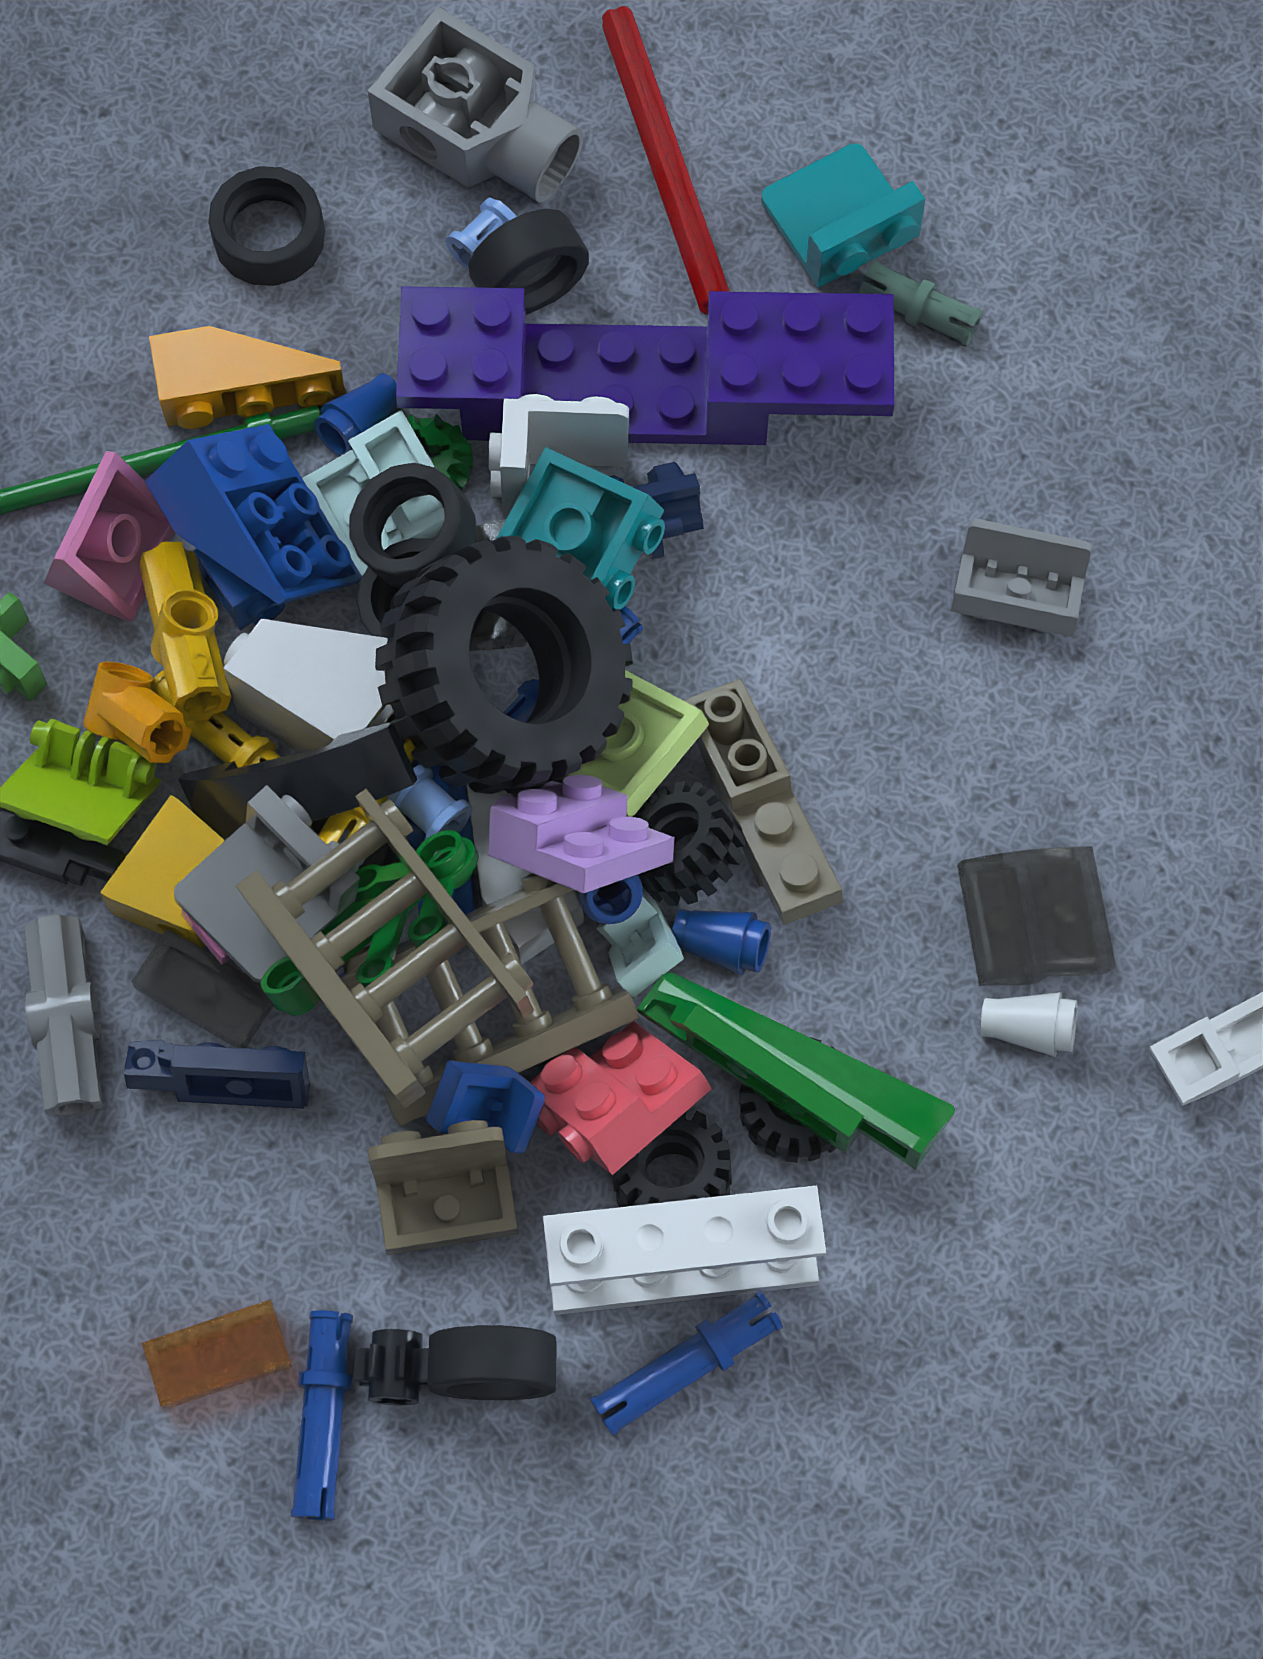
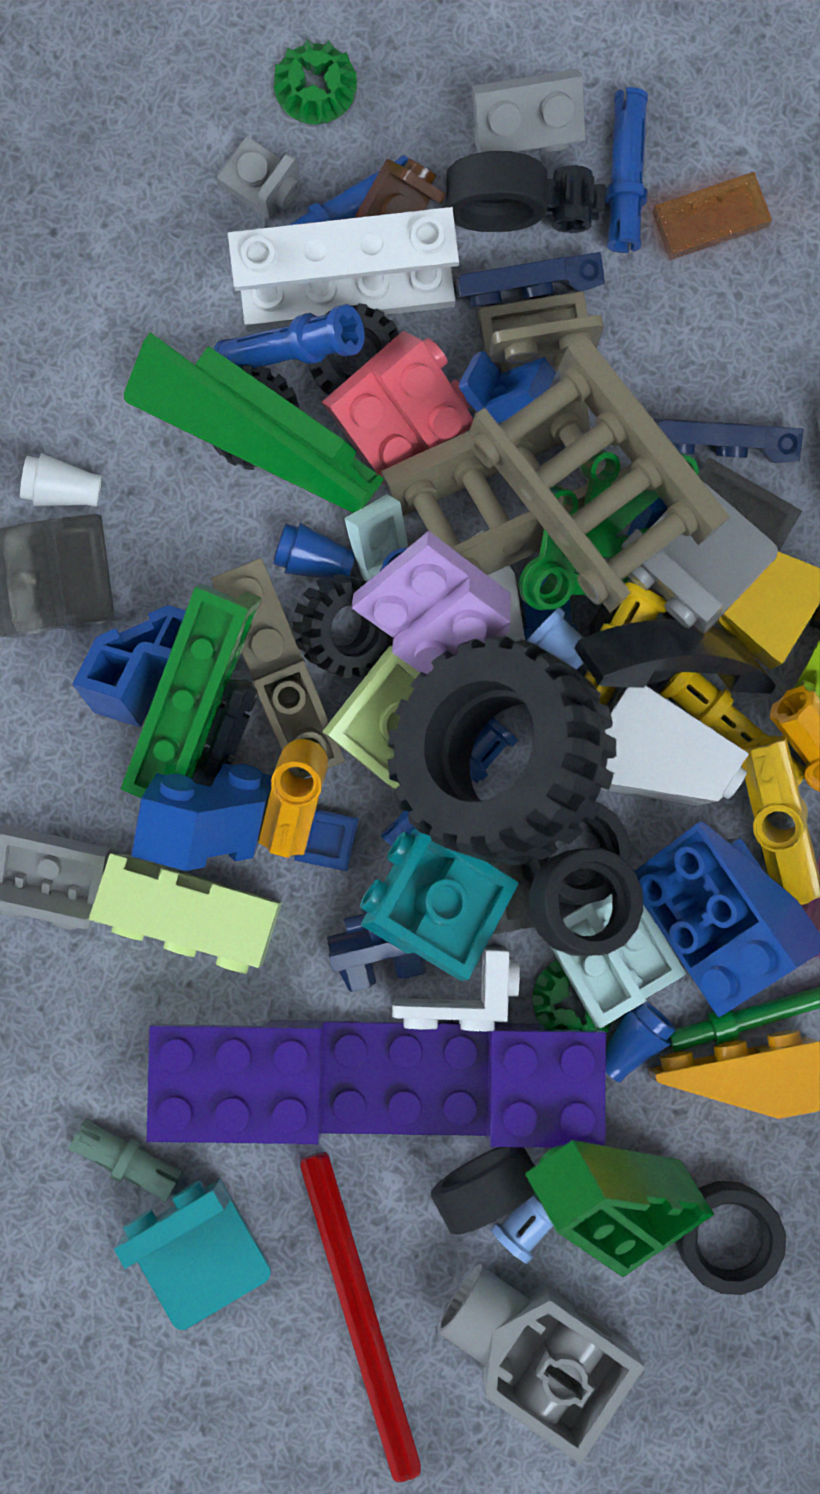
camera: 175 degrees right, 15 degrees up
none -> blue brick [72,605,186,728]
none -> yellowish green wedge [88,853,282,974]
none -> green fence [120,583,262,798]
none -> blue brick [131,763,272,871]
none -> black axle [198,679,258,779]
none -> blue pin [214,304,365,369]
none -> light grey bracket [217,136,301,220]
none -> light orange piece [258,739,328,858]
none -> green gear [273,38,357,125]
none -> blue tile [294,810,359,871]
none -> reddish brown bracket [355,158,447,218]
none -> dark blue hinge [453,252,605,308]
none -> light grey bracket [472,69,585,153]
none -> green wedge [525,1140,714,1277]

